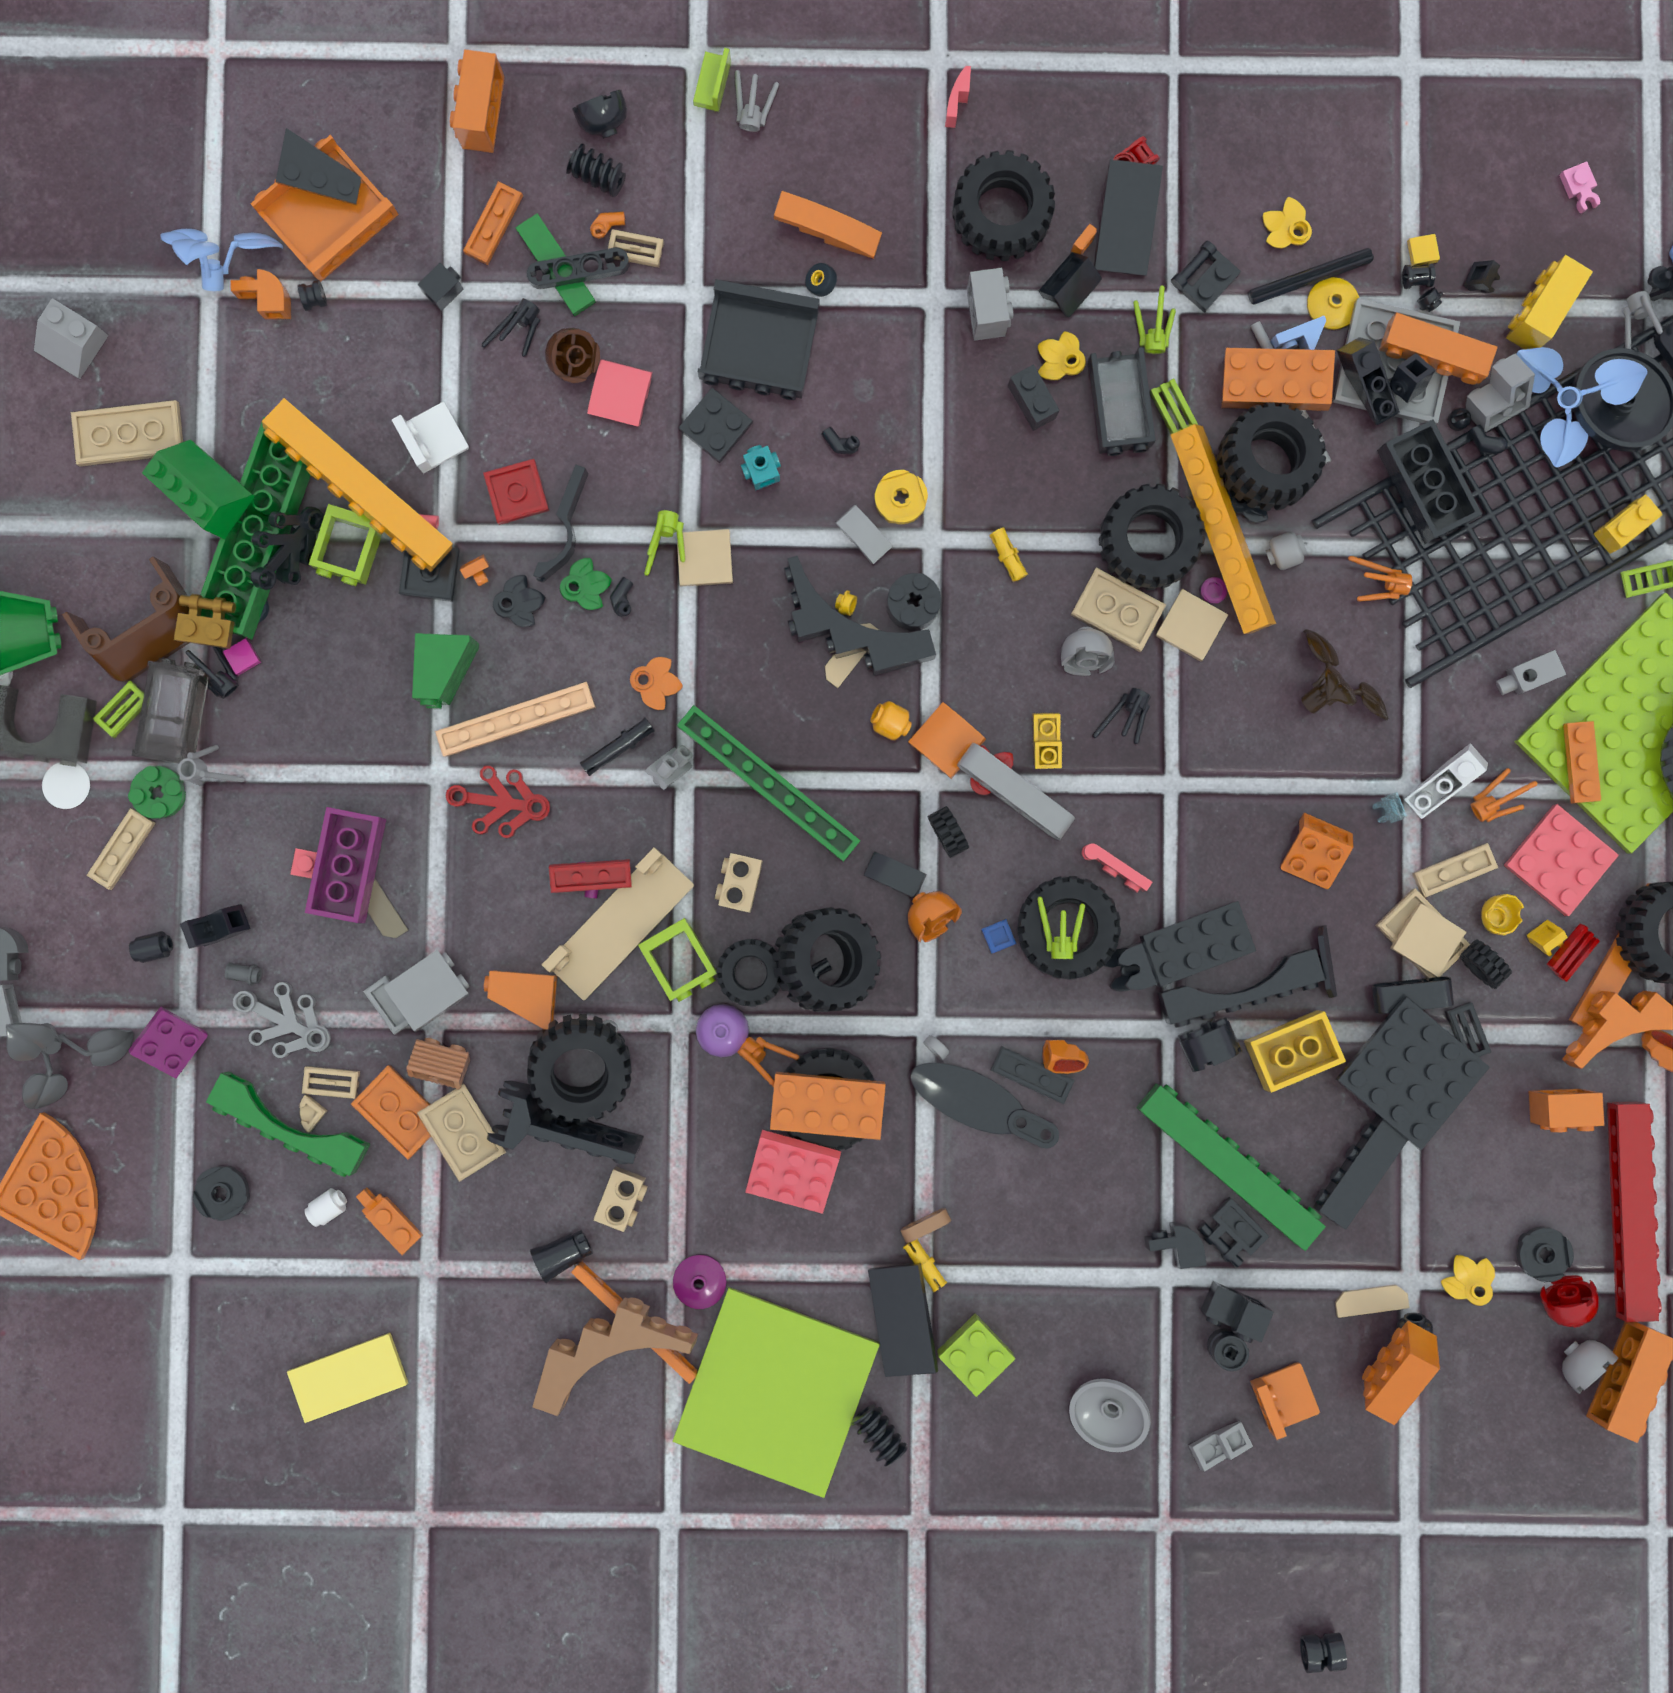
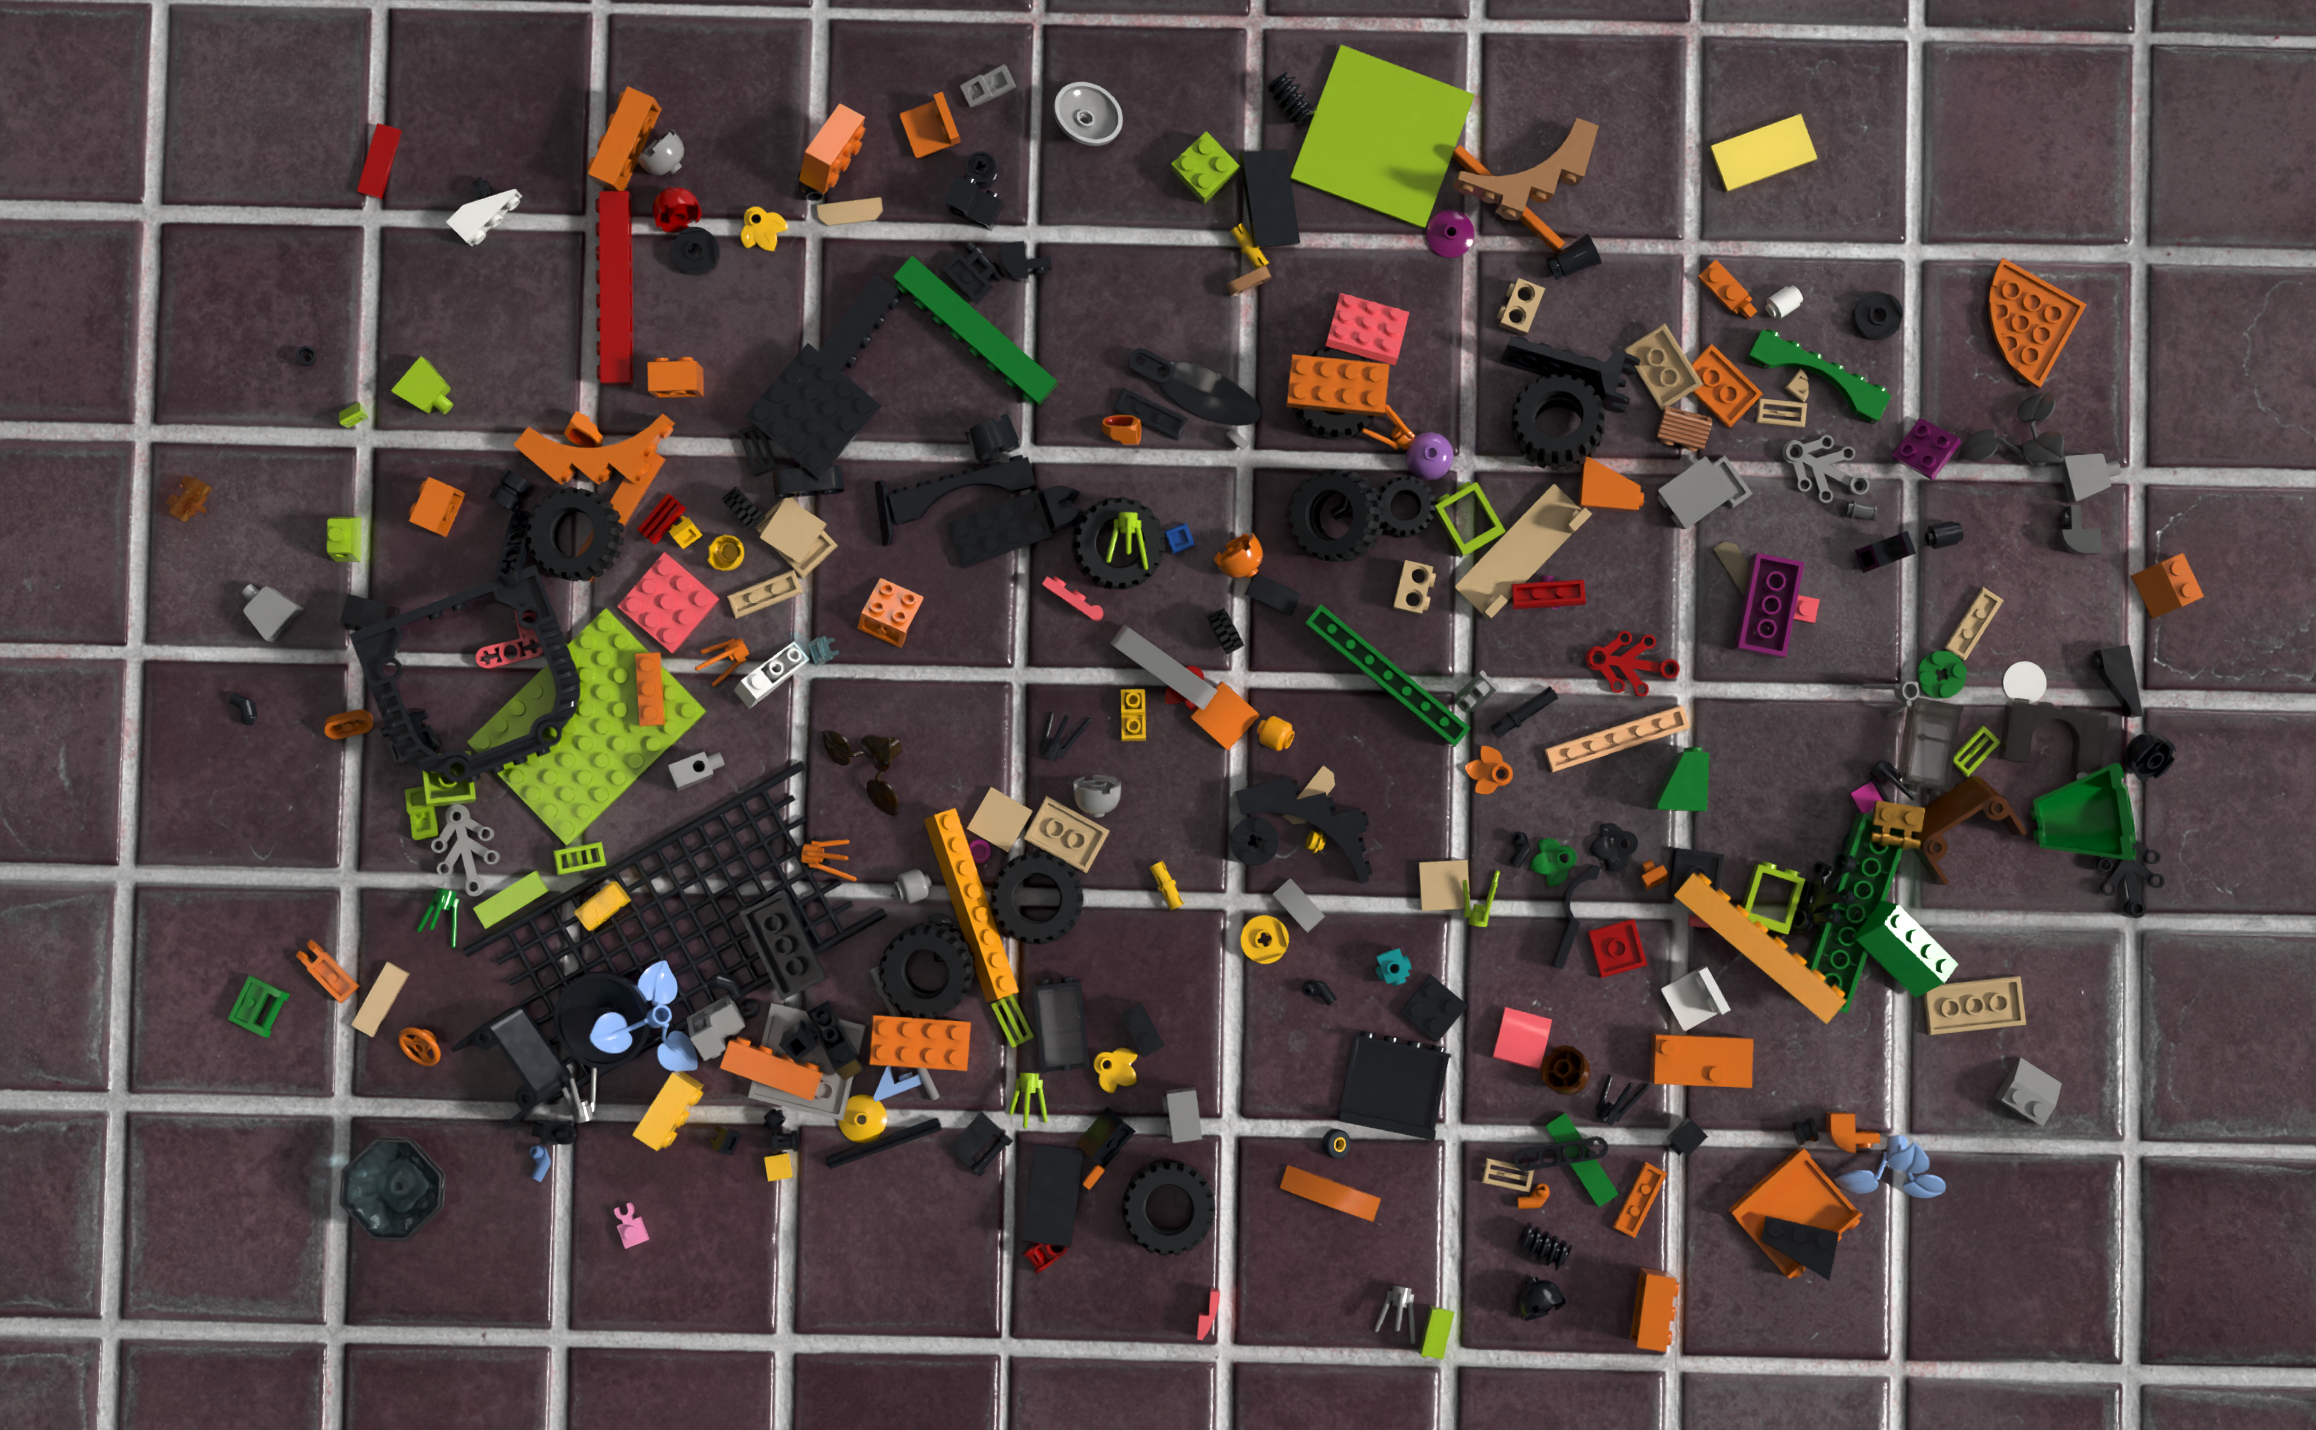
camera: 170 degrees left, 0 degrees up
yellow brick [1244,1010,1346,1093] -> none
yellow plate [1262,197,1312,248] -> none
none -> orange brick [1650,1033,1753,1088]

